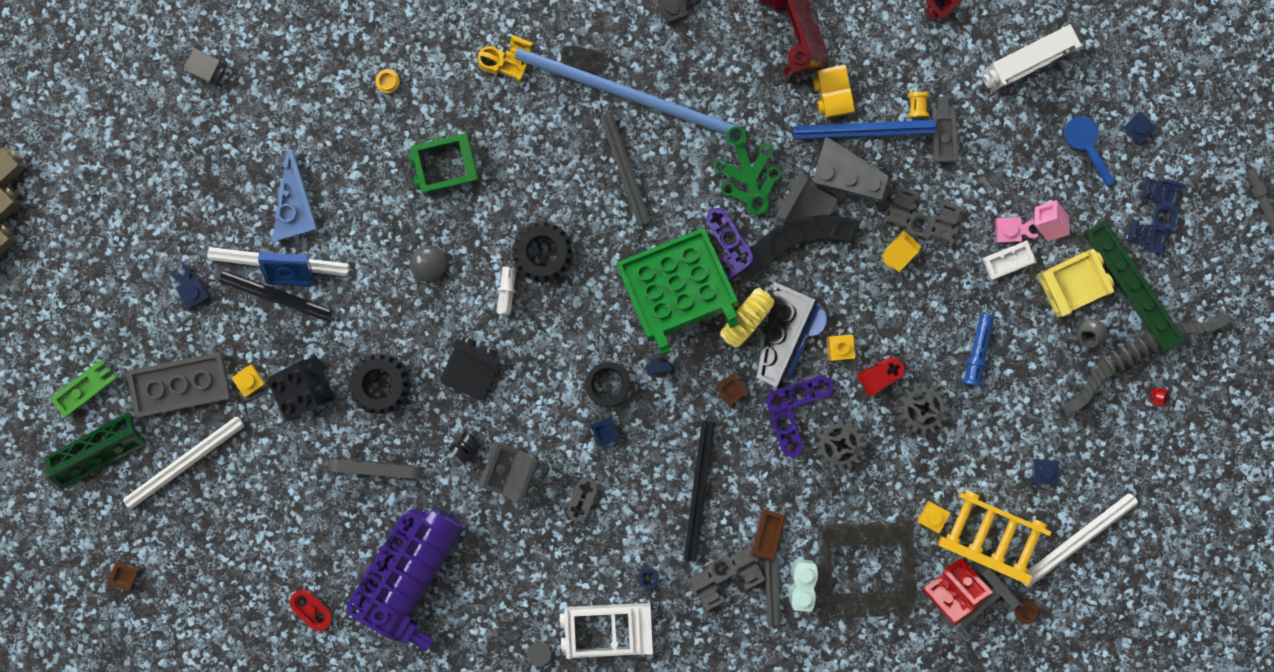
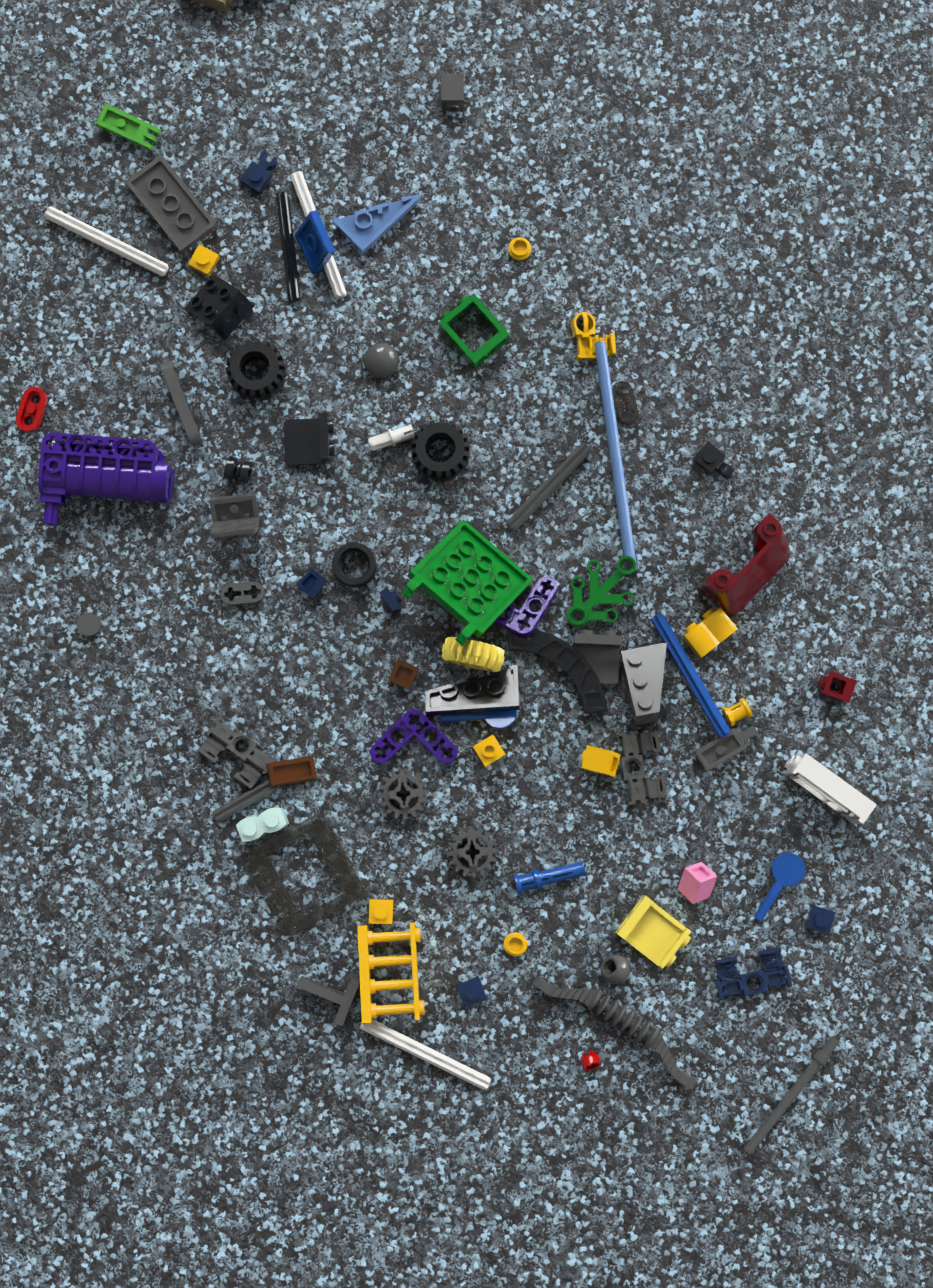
camera: 60 degrees right, 5 degrees down
dark green fence [44,413,146,490] -> none
white door [560,603,653,659] -> none
dark blue bush [638,567,659,589] -> none
black axle [684,420,715,562] -> none
red piece [856,358,904,397] -> none
red slope [924,558,993,627] -> none
white plate [982,240,1036,280] -> none
bright pink plate [995,218,1038,243] -> none
reddish brown plate [1014,599,1038,624] -> none
dark green tile [1084,221,1186,354] -> none
none -> yellow plate [504,932,527,956]

